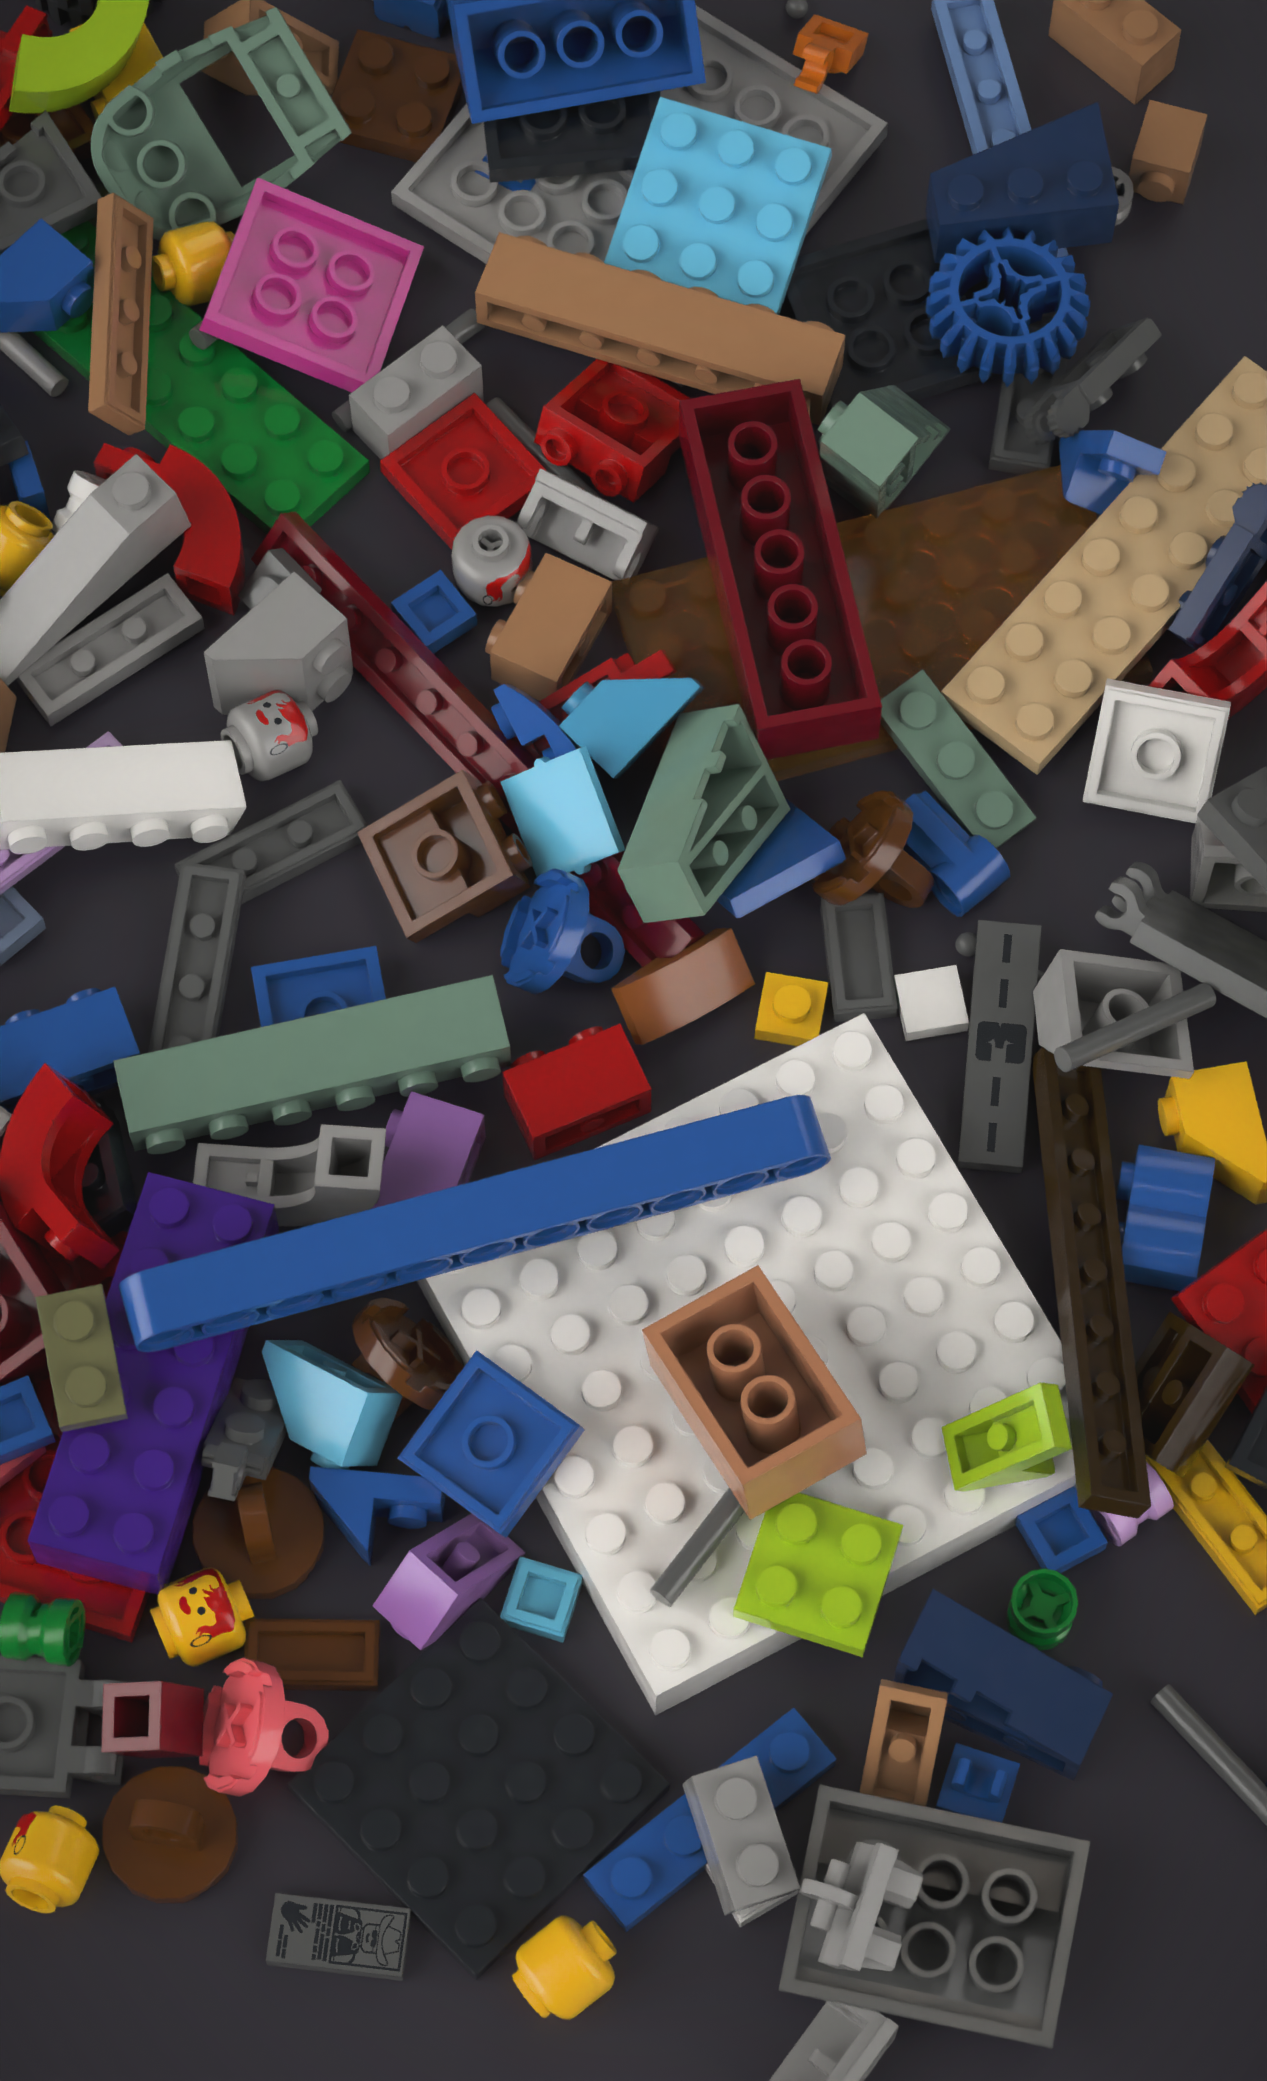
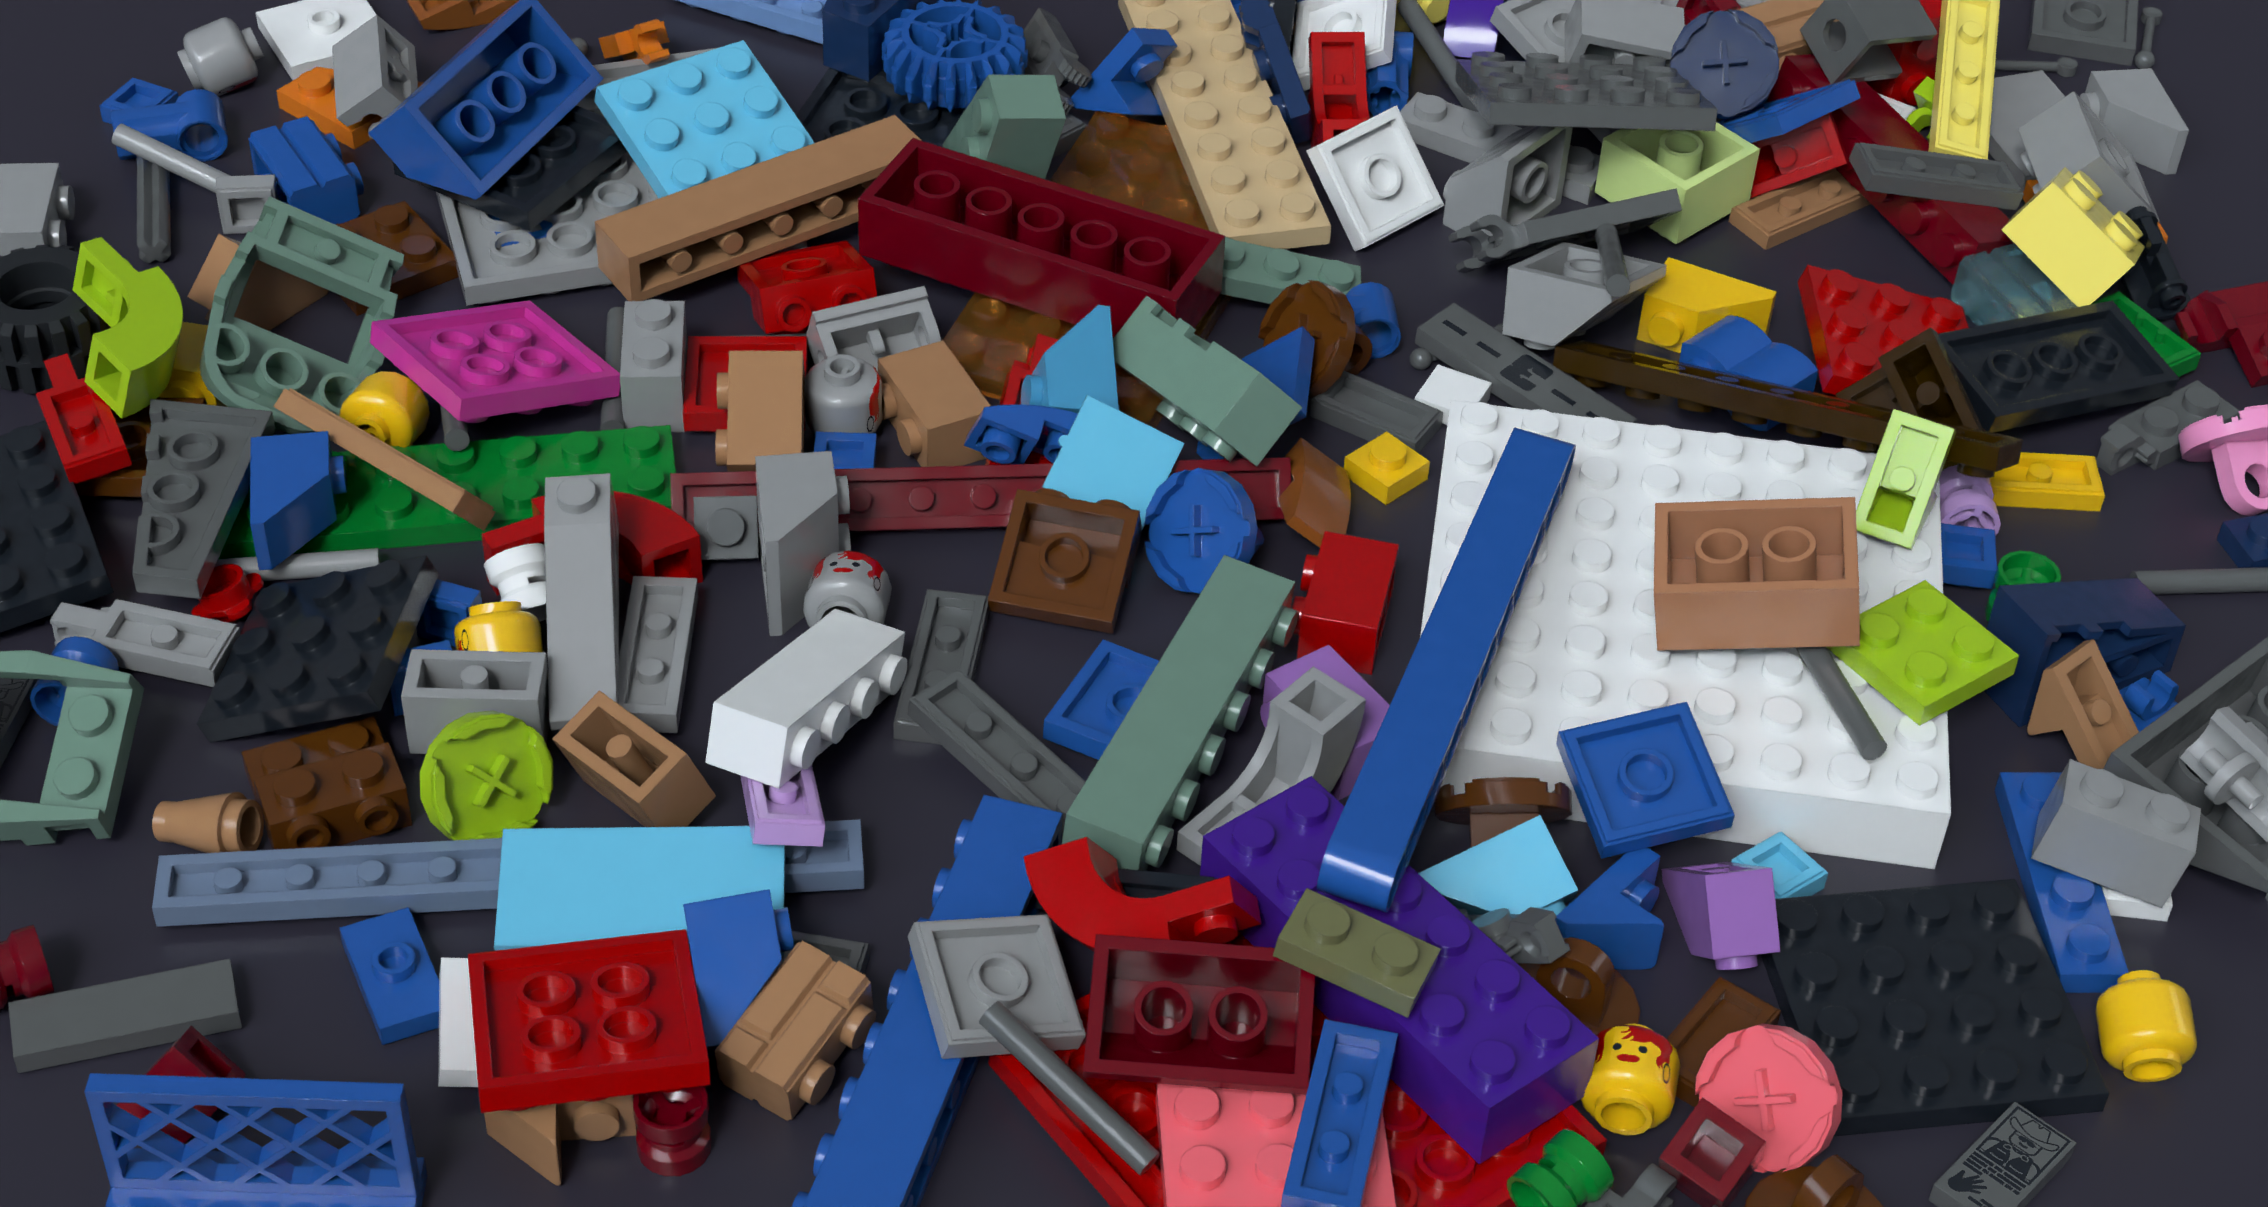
camera: 55 degrees left, 25 degrees down
none -> medium nougat brick [715,351,805,472]

